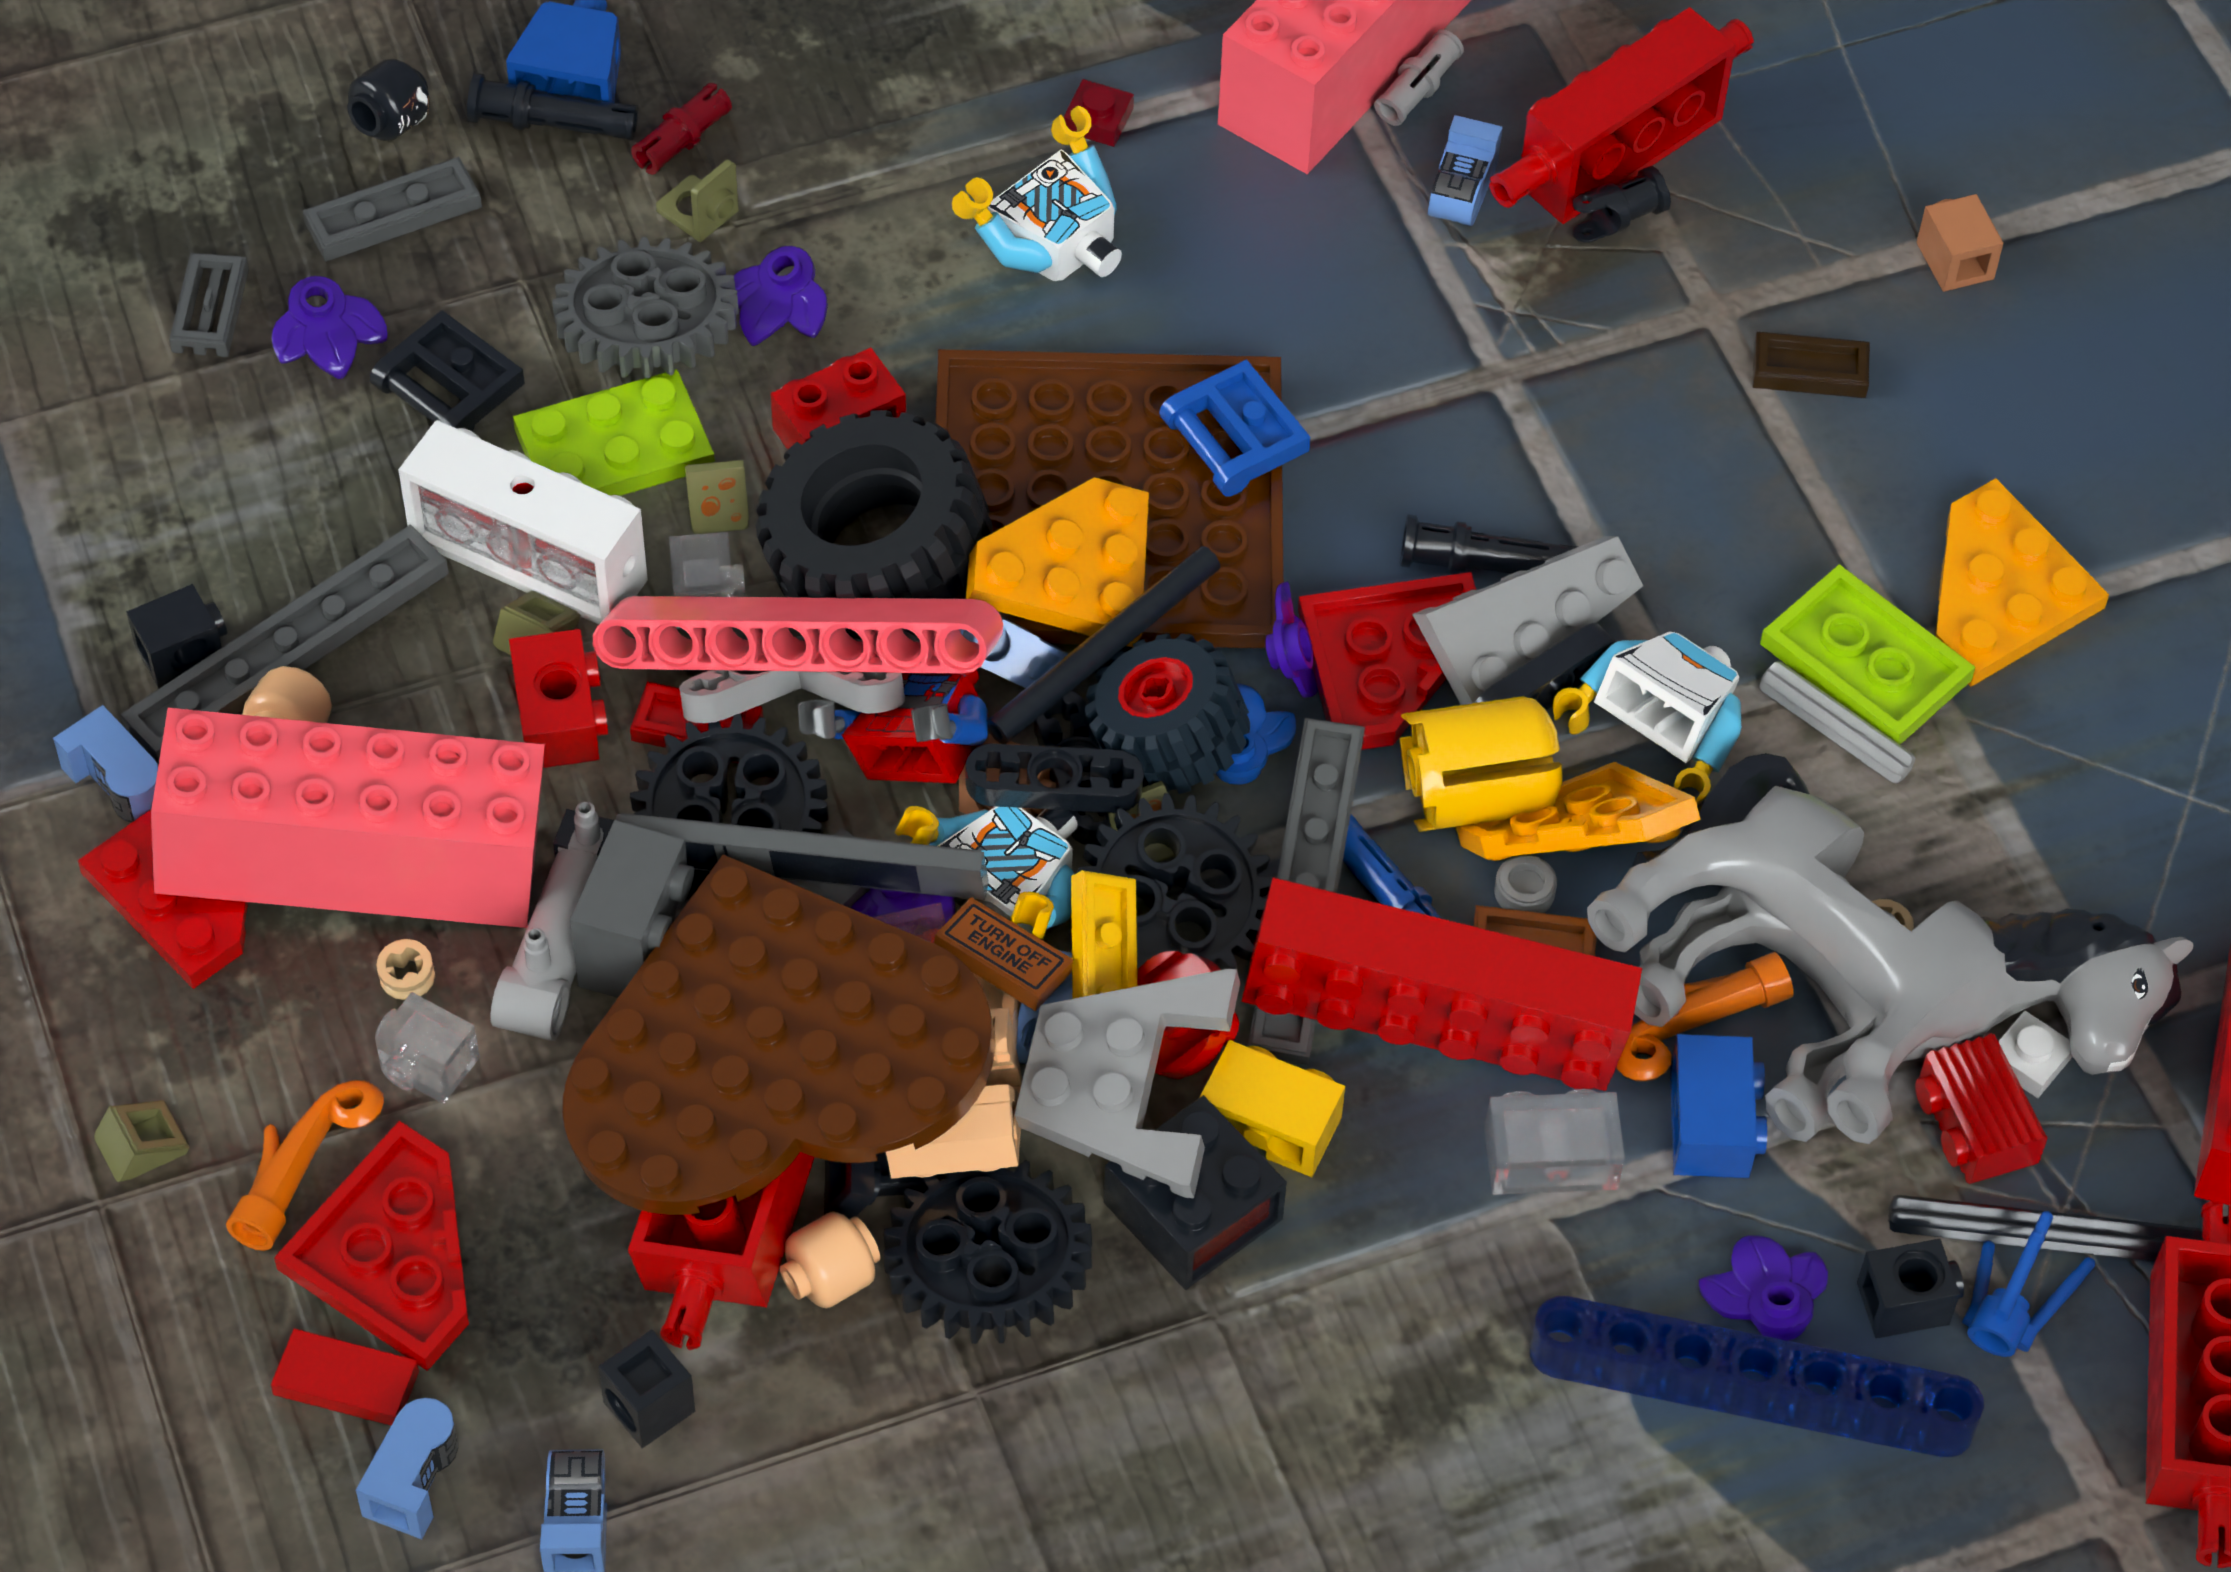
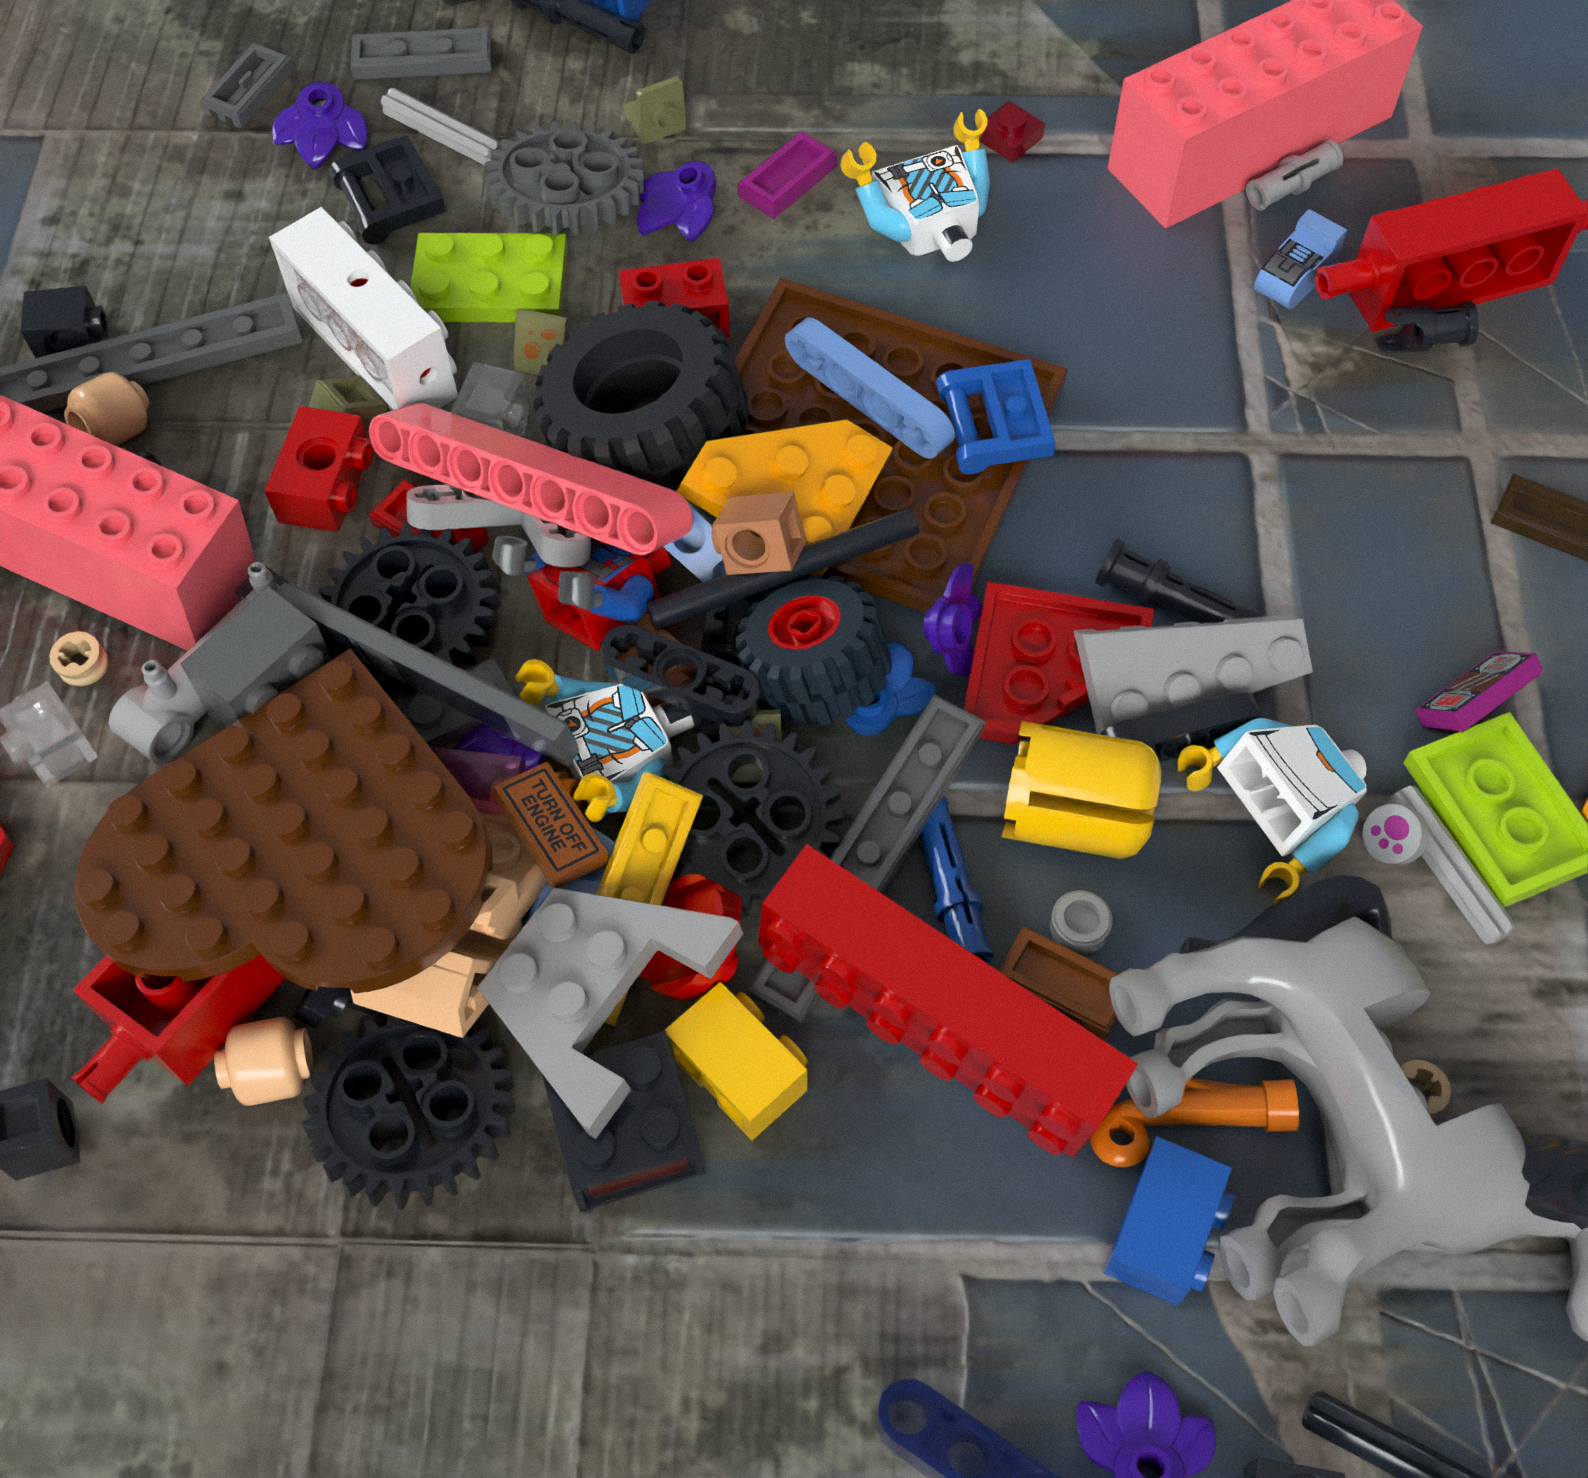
camera: 25 degrees right, 5 degrees up
dark red pin [631,83,732,175] -> none
light orange plate [1456,762,1701,861] -> none
clear brick [1485,1089,1625,1195] -> none
red brick [1915,1033,2048,1184] -> none
white plate [1998,1011,2072,1098] -> none
none -> light grey axle [380,88,501,166]
none -> nougat brick [711,492,807,575]
none -> magenta tile [737,131,837,219]
none -> medium blue beam [784,317,955,459]
none -> light grey tile [1362,804,1429,865]
none -> tile [1415,651,1543,732]

